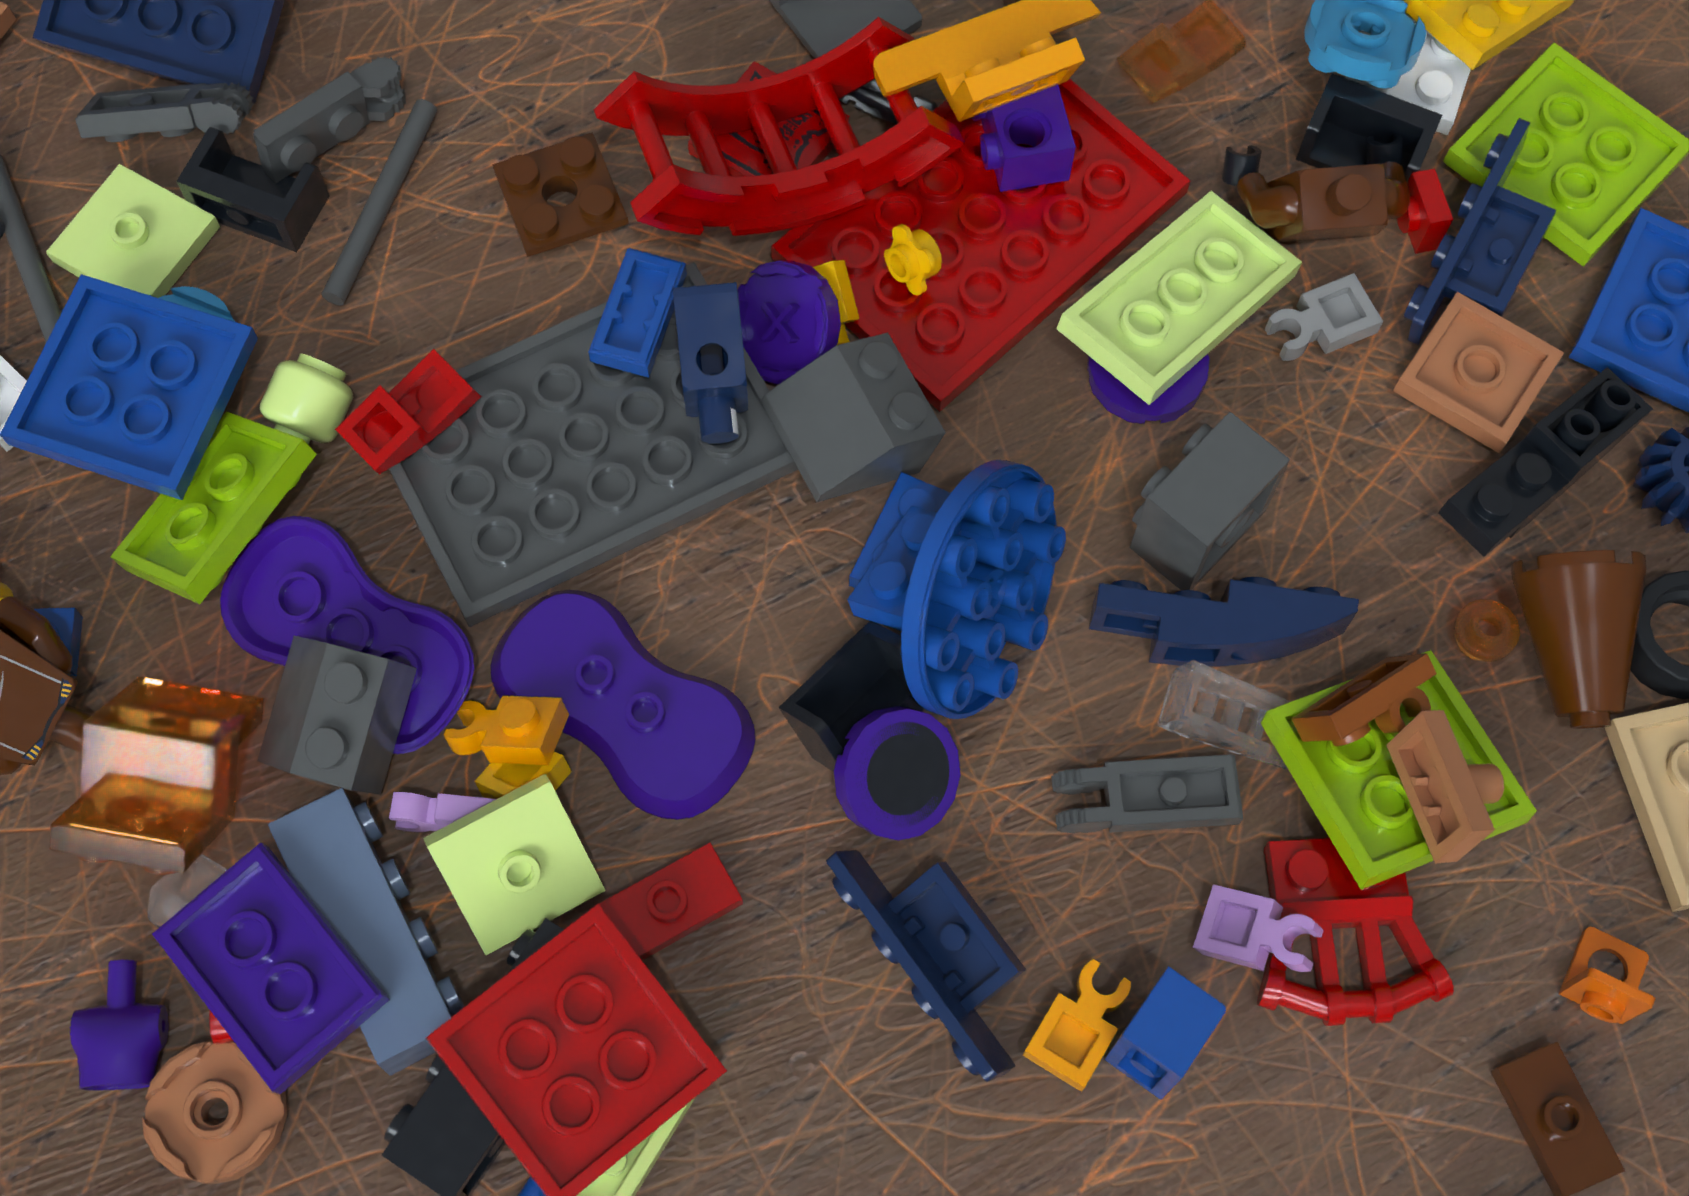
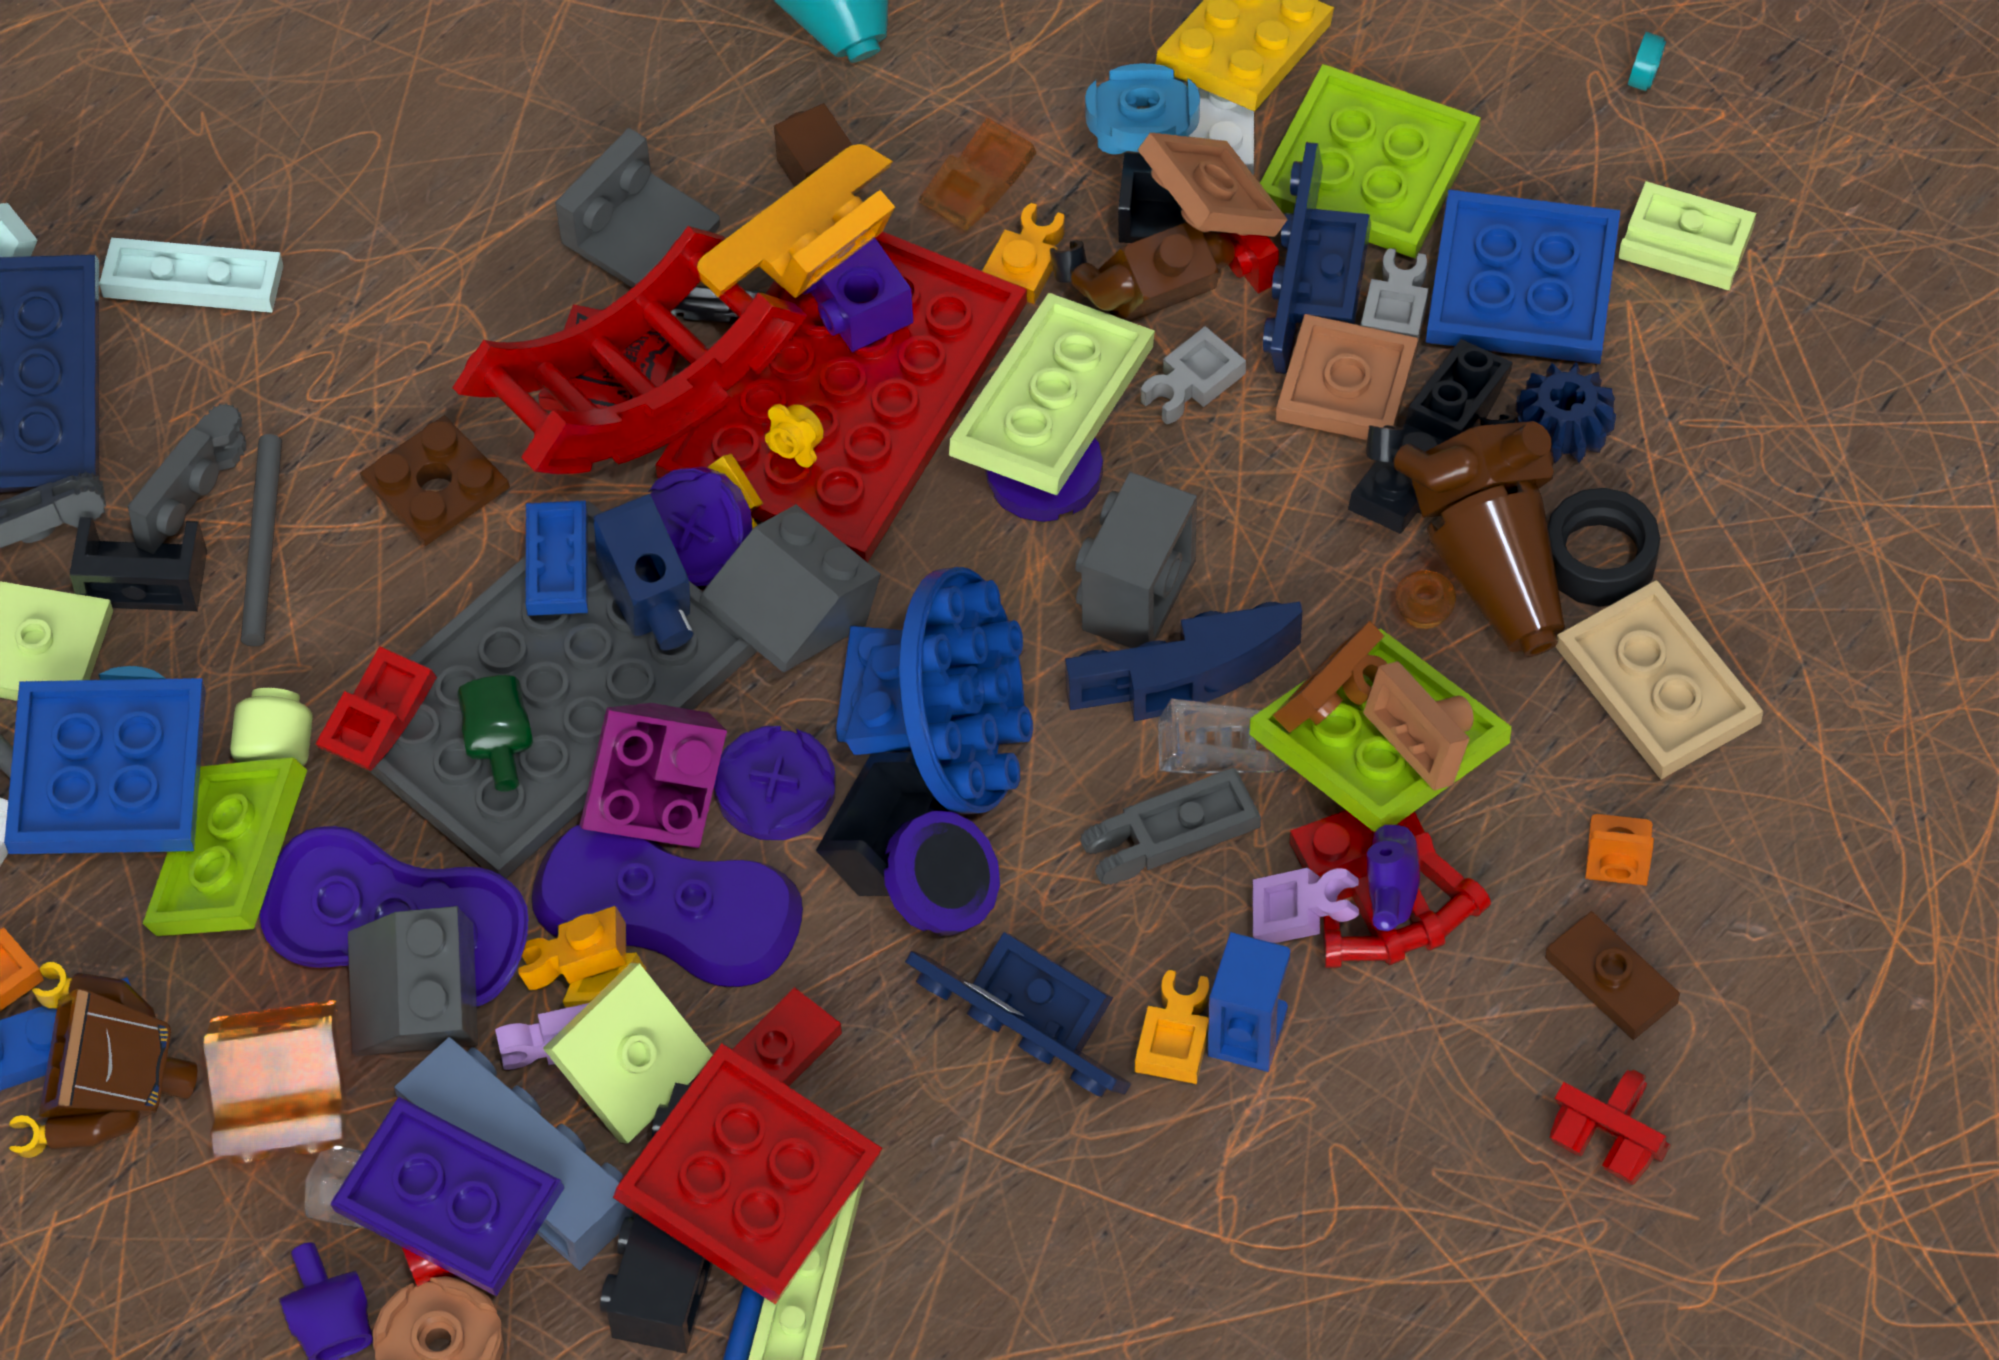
camera: 15 degrees left, 10 degrees down
none -> dark green piece [457,675,533,792]
none -> magenta slope [580,703,727,848]
none -> dark purple tile [714,726,836,840]
none -> white sticker [964,982,1024,1016]
none -> light orange plate [982,203,1065,304]
none -> nougat plate [1138,132,1288,237]
none -> light grey plate [1361,248,1429,342]
none -> reddish brown torso [1366,414,1554,518]
none -> dark purple piece [1367,825,1420,931]

